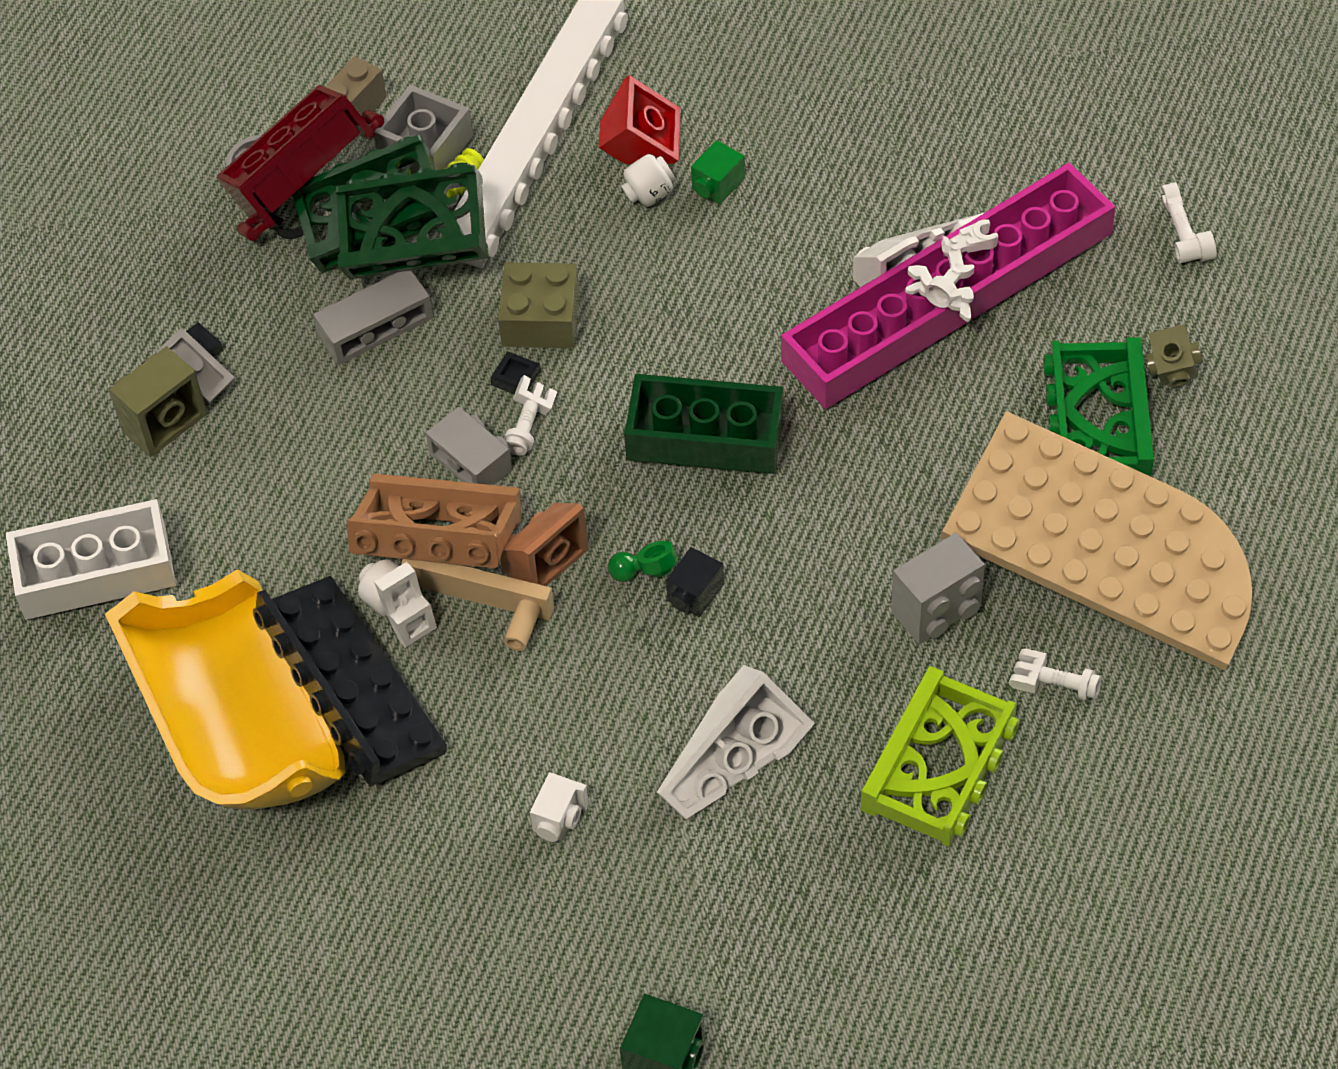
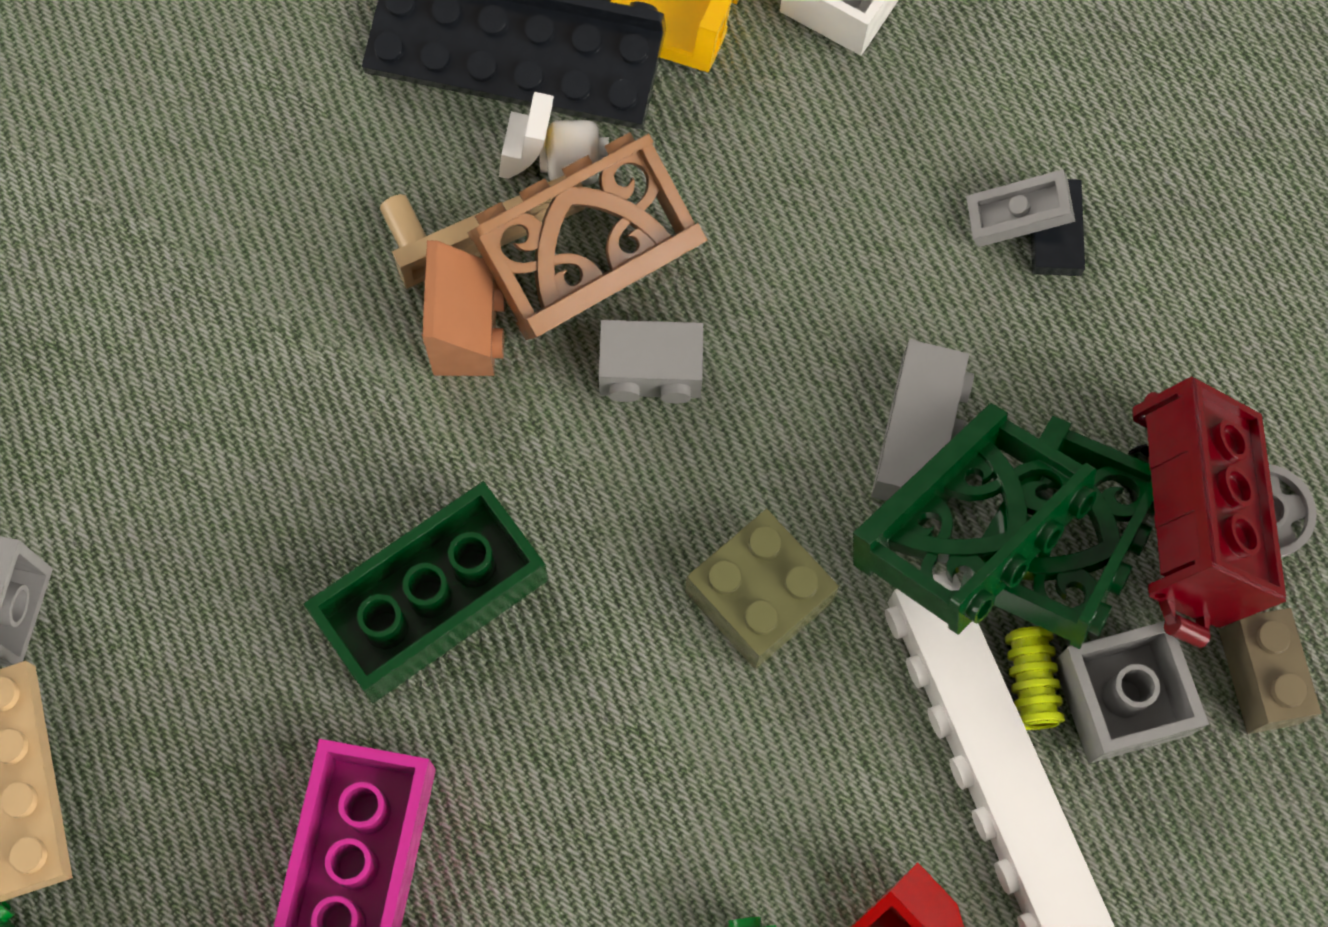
camera: 130 degrees right, 15 degrees up
olive brick [109,346,207,458] -> none
black tile [490,351,541,395] -> none
white hinge [504,375,557,456] -> none
white brick [530,772,589,842] -> none
green plate [608,540,678,582] -> none
white head [621,154,676,207] -> none
white wedge [657,665,815,819] -> none
black brick [666,547,724,617] -> none

